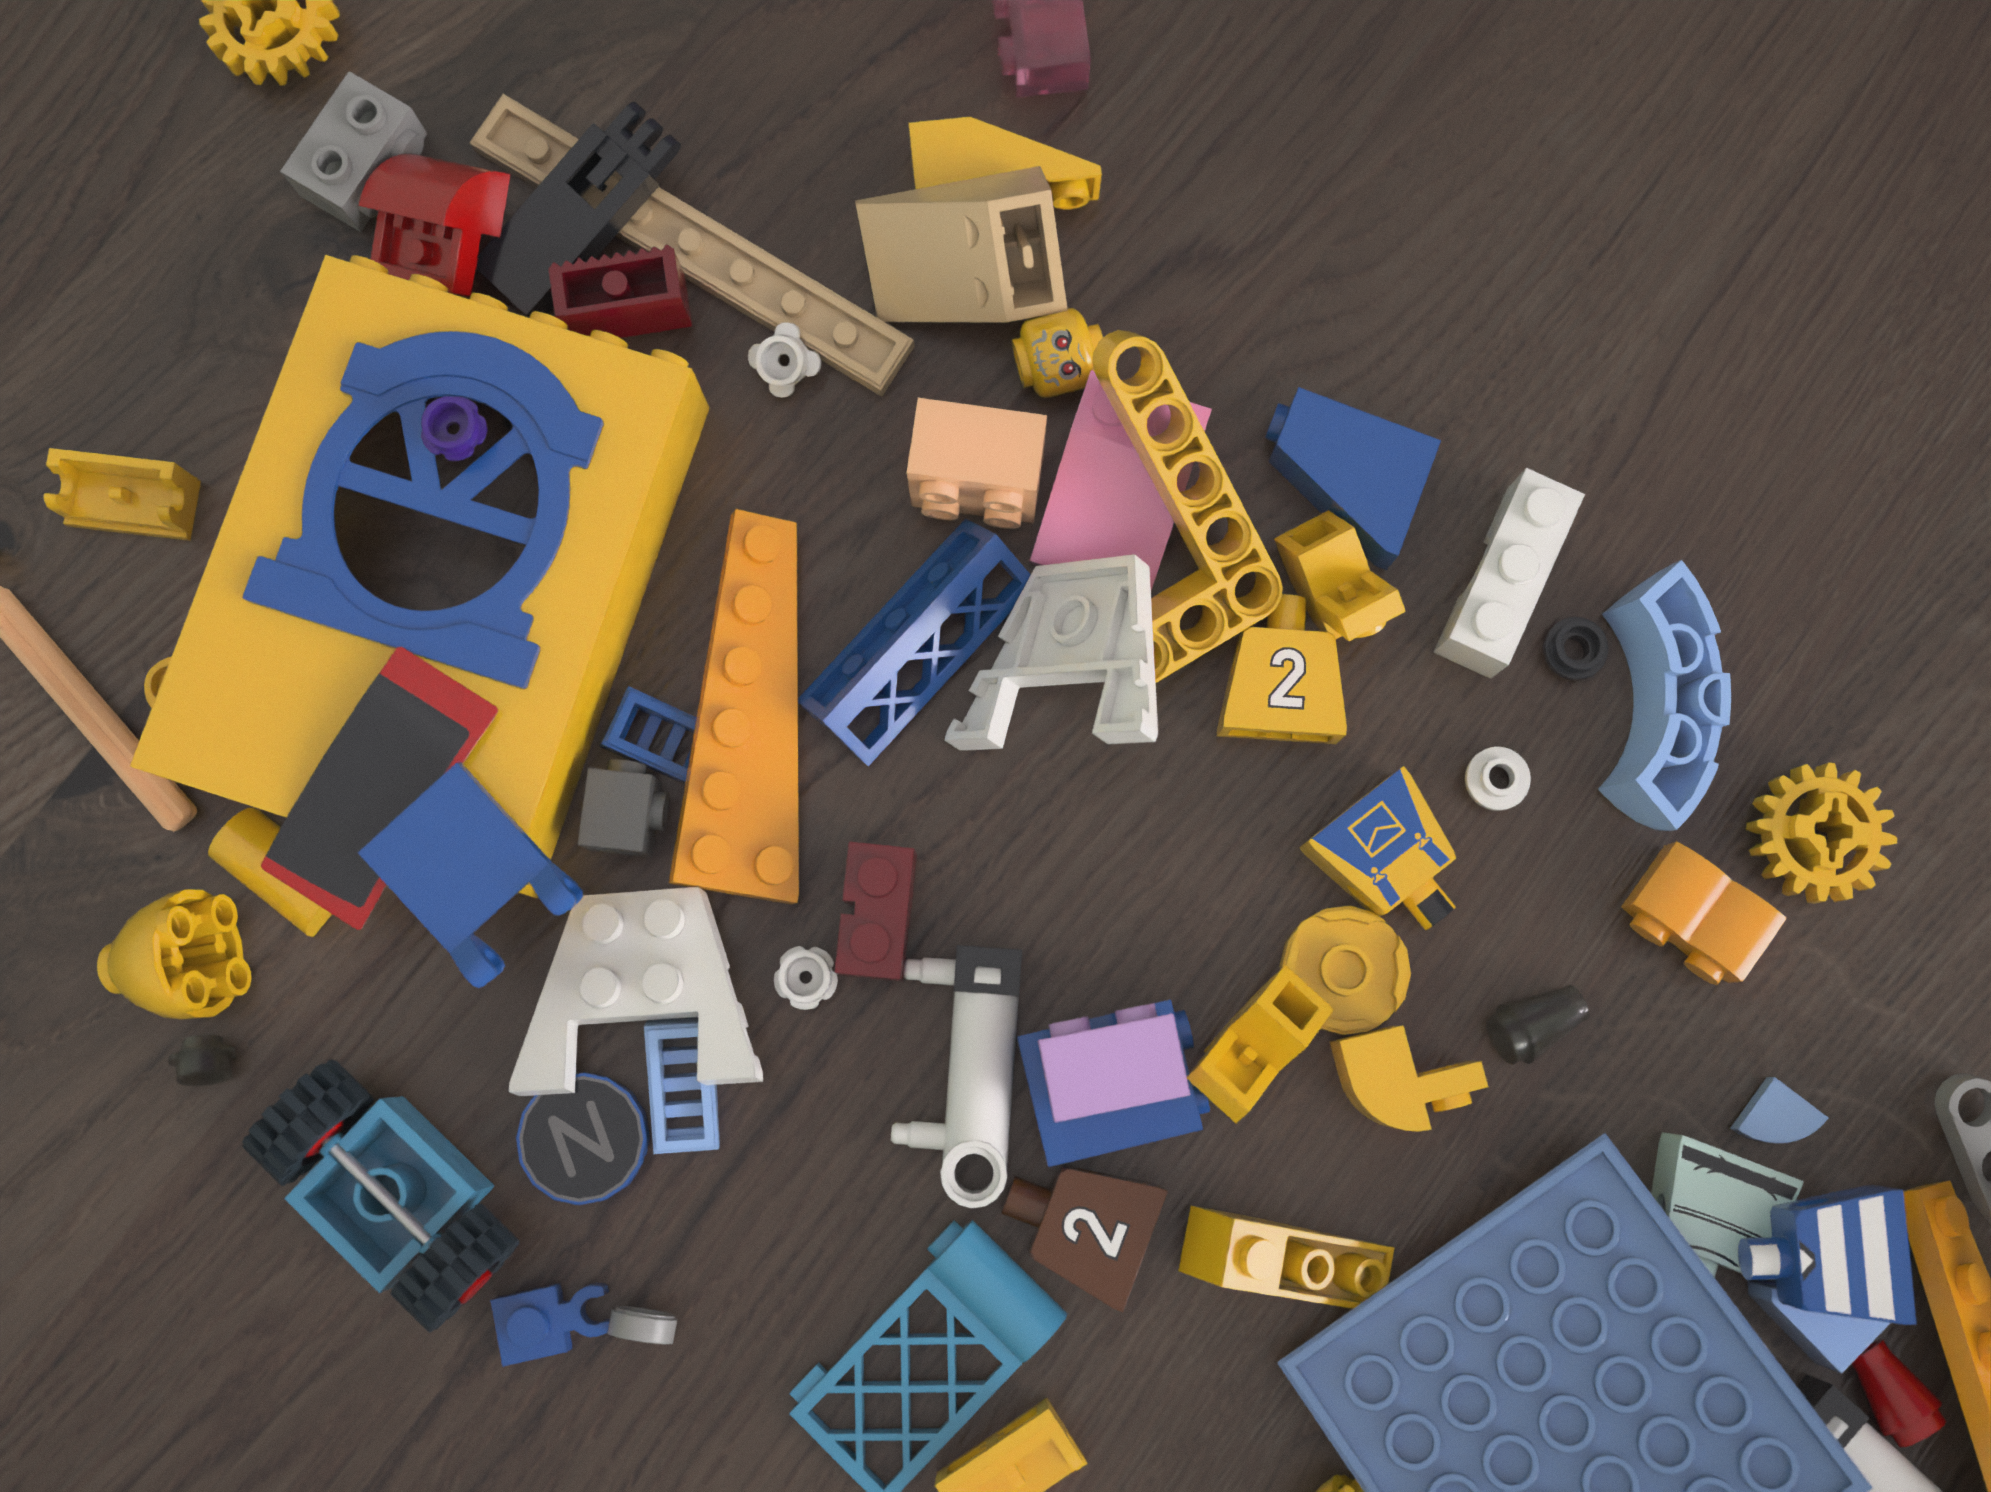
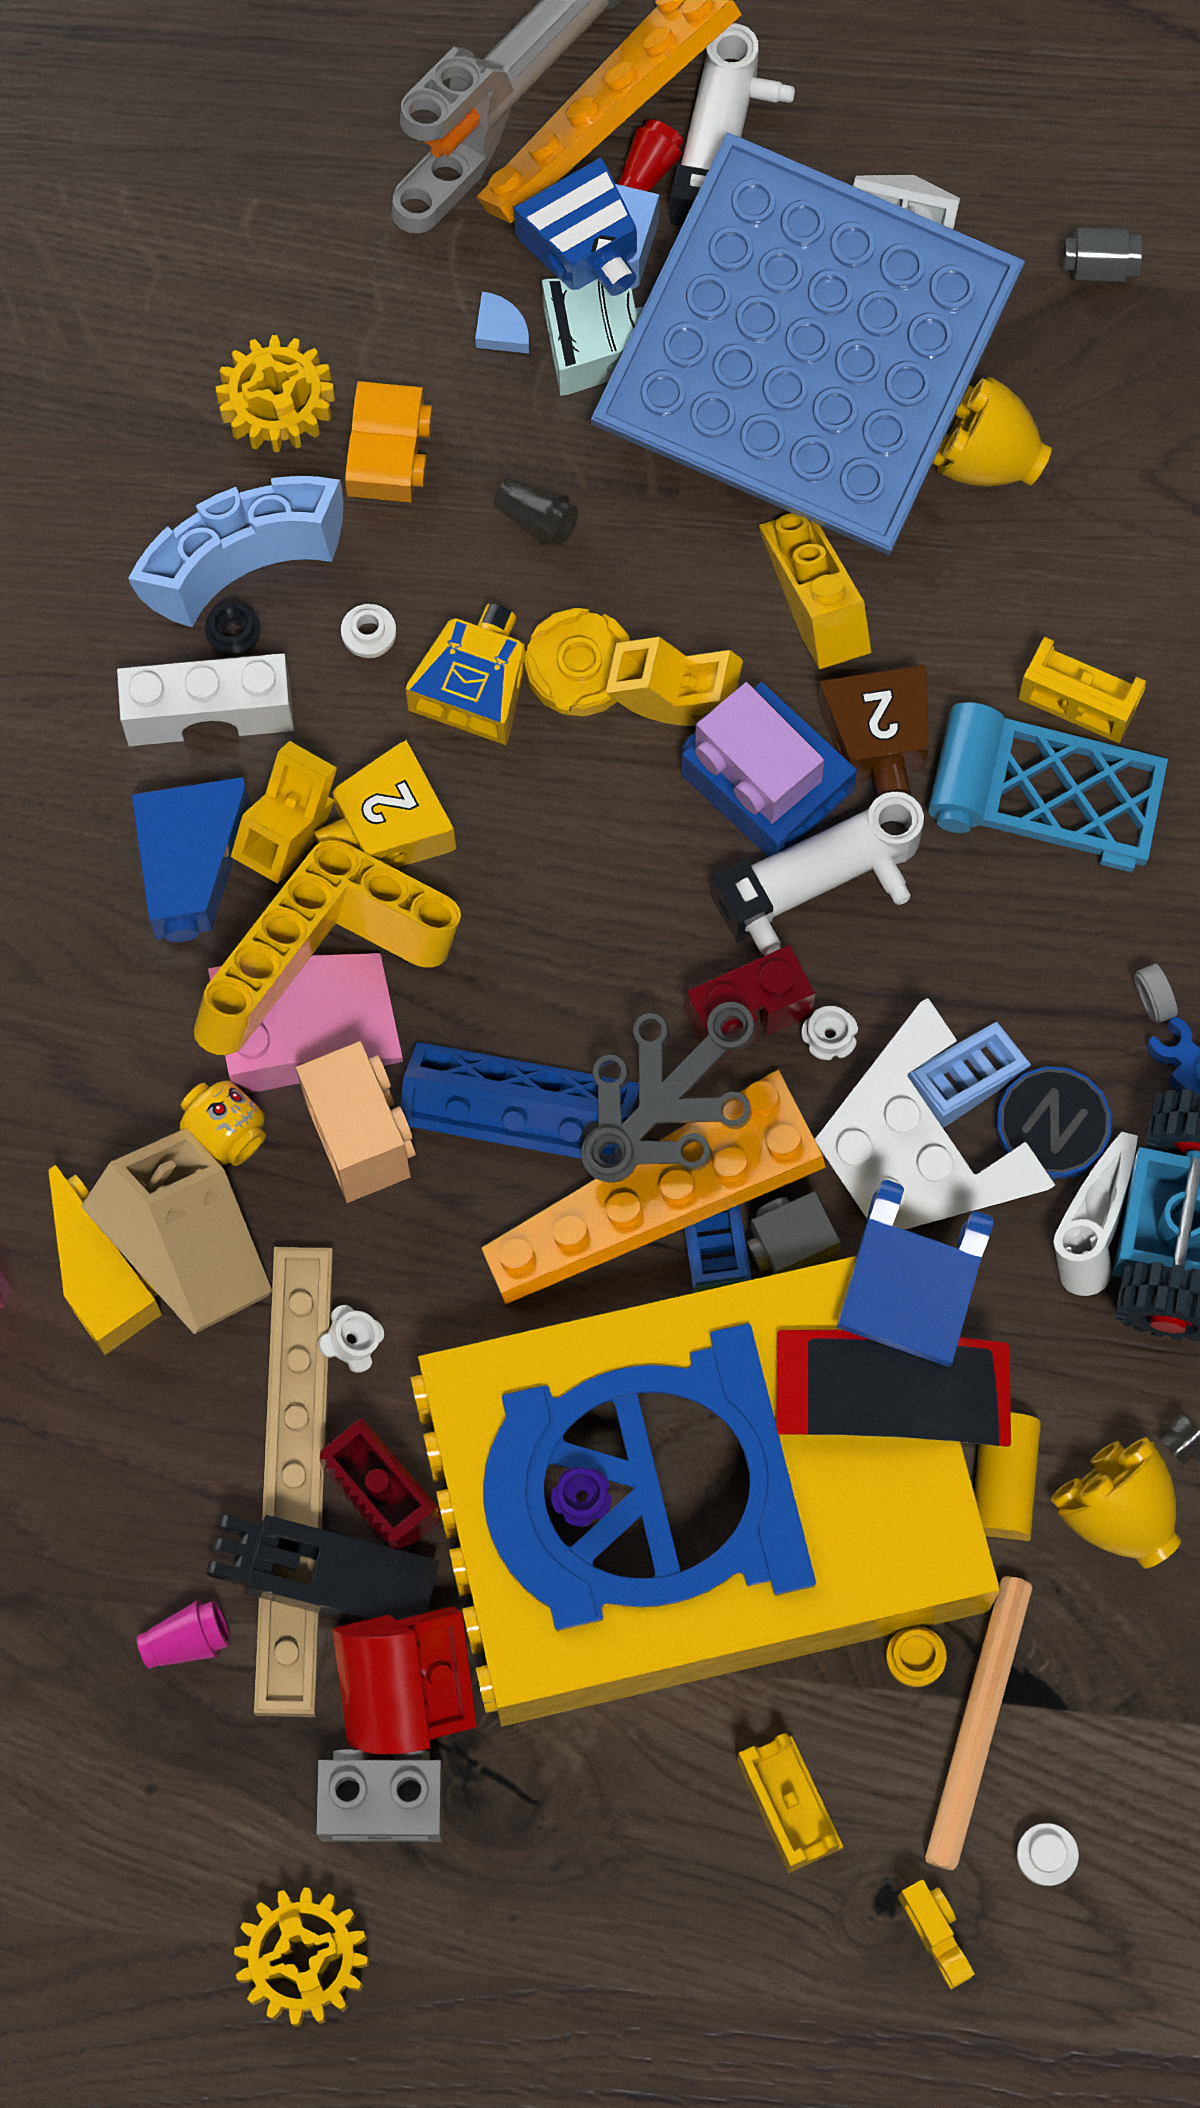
camera: 120 degrees left, 10 degrees down
white wing [945,554,1158,751] -> none
yellow brick [1329,1025,1488,1131] -> none
none -> dark pink cone [137,1600,231,1669]
none -> dark grey plant [581,1002,756,1183]
none -> white piece [1054,1132,1138,1296]

